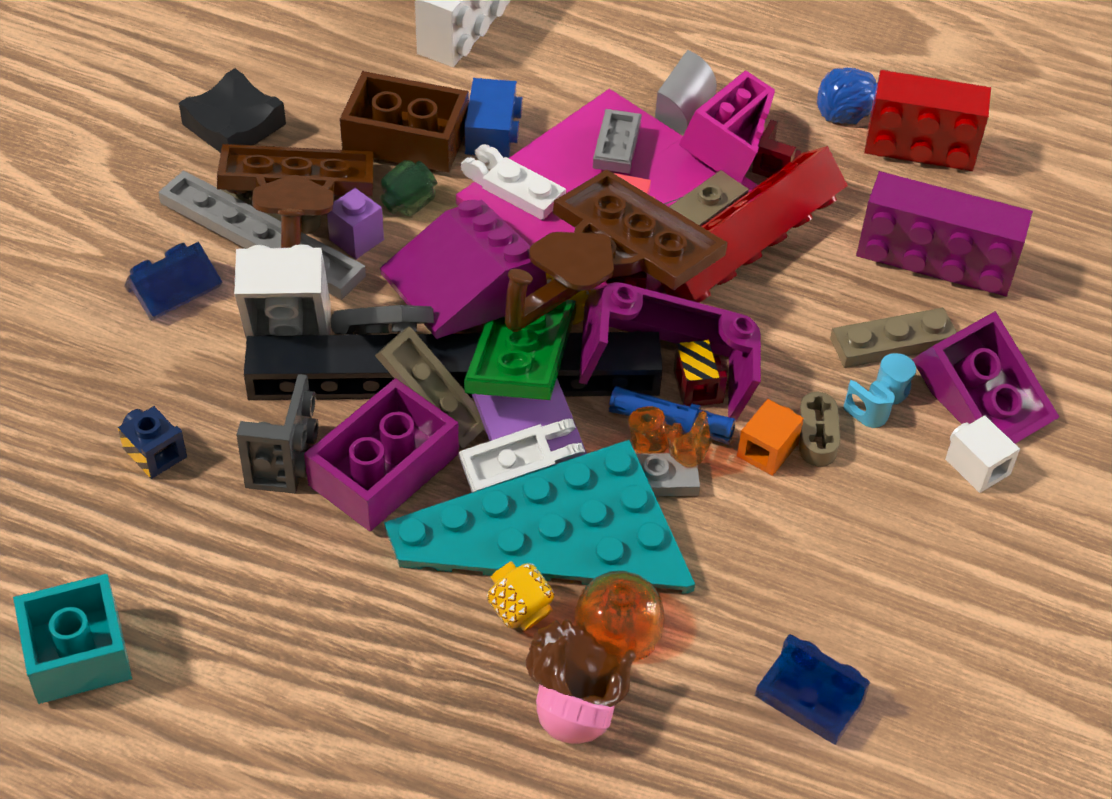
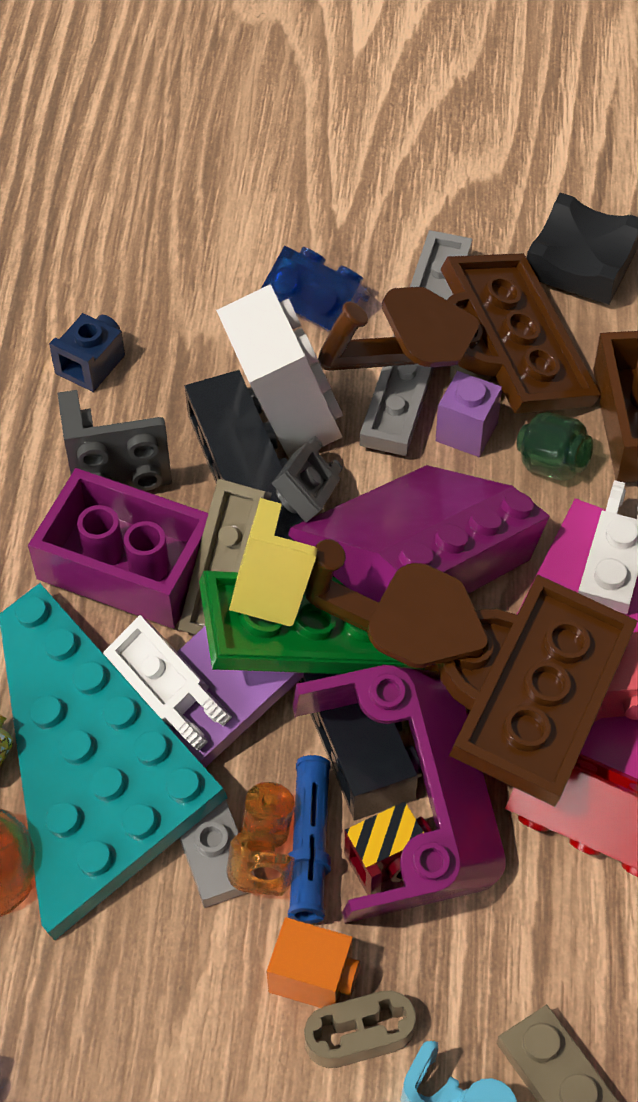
camera: 75 degrees right, 5 degrees up
none -> light yellow panel [229,498,318,626]

